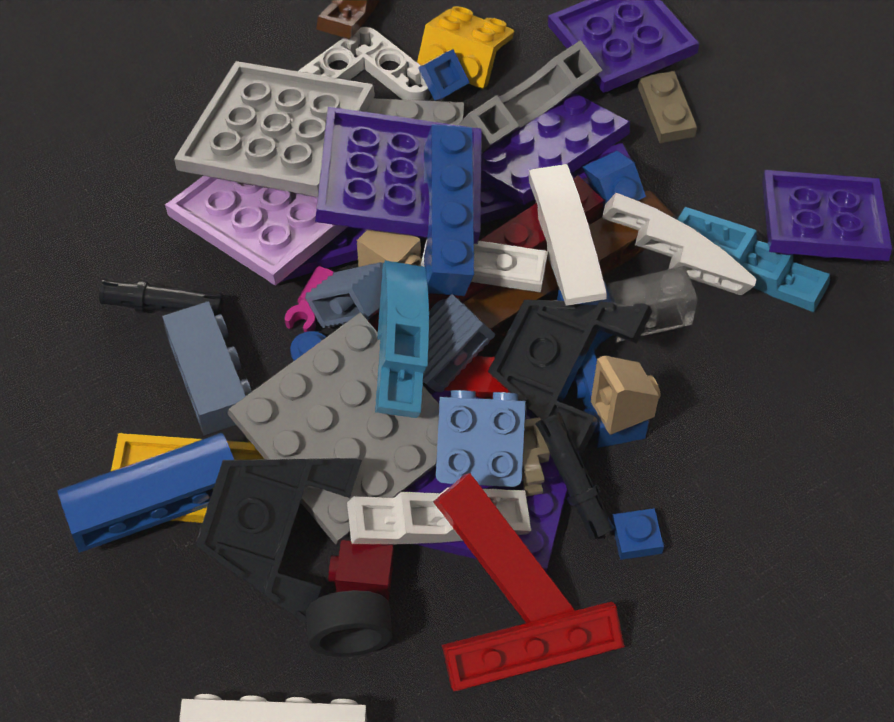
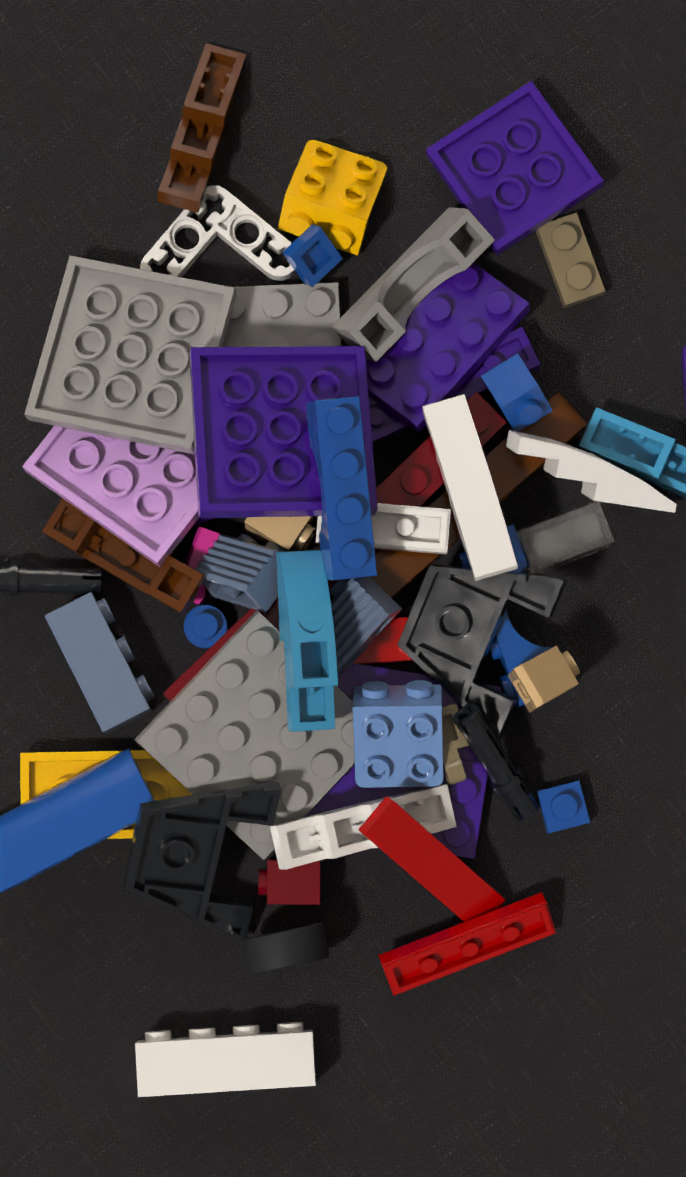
camera: 10 degrees left, 25 degrees up
none -> reddish brown slope [42,498,206,614]

